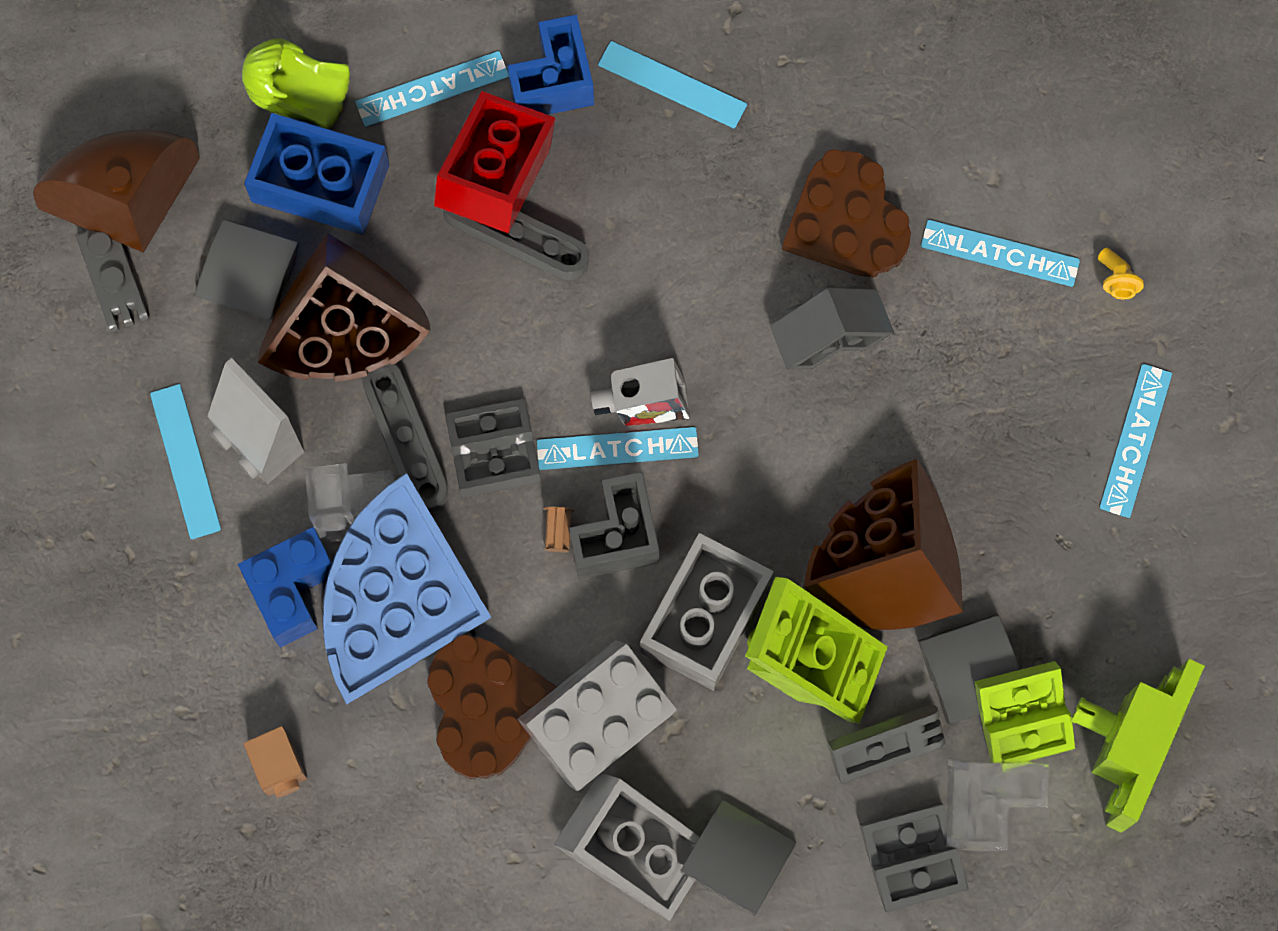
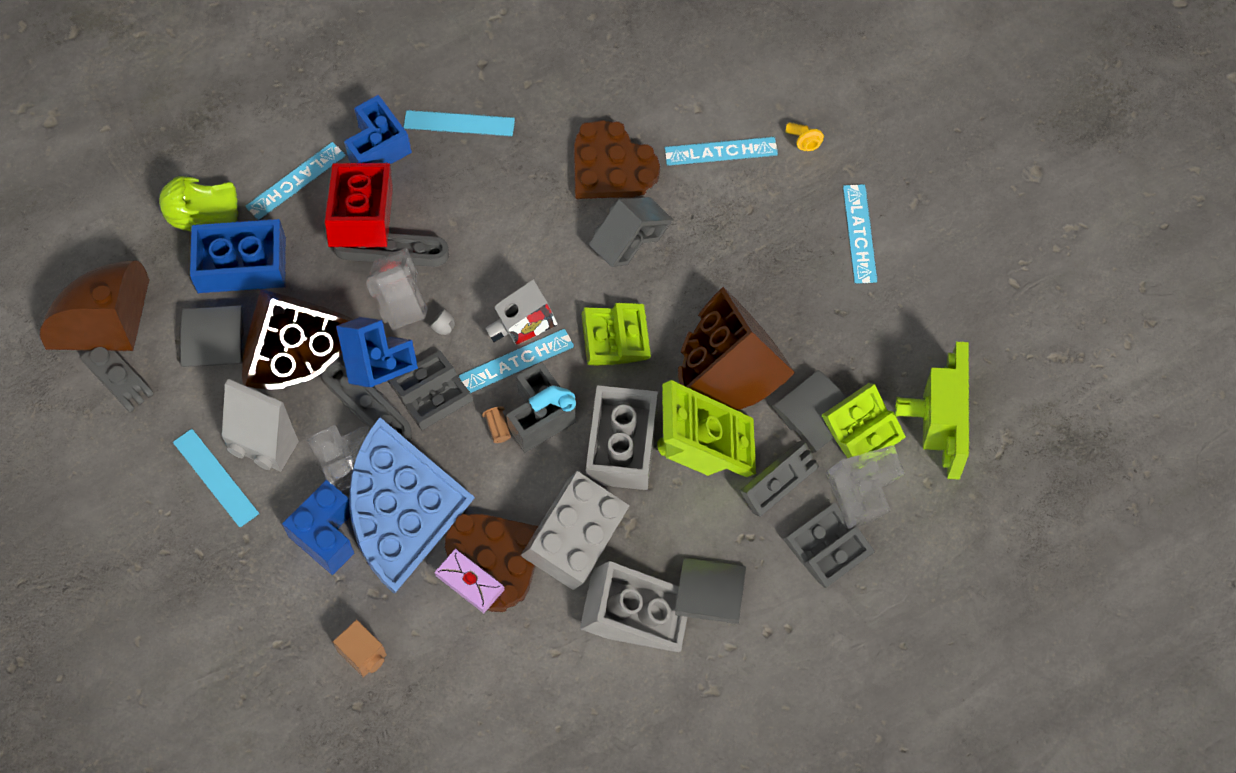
camera: 20 degrees left, 10 degrees down
none -> blue brick [336,317,418,387]
none -> clear brick [366,248,428,331]
none -> light grey hinge [429,309,455,335]
none -> lavender tile [435,549,505,613]
none -> medium azure arm [528,385,576,412]
none -> lime slope [581,303,651,365]

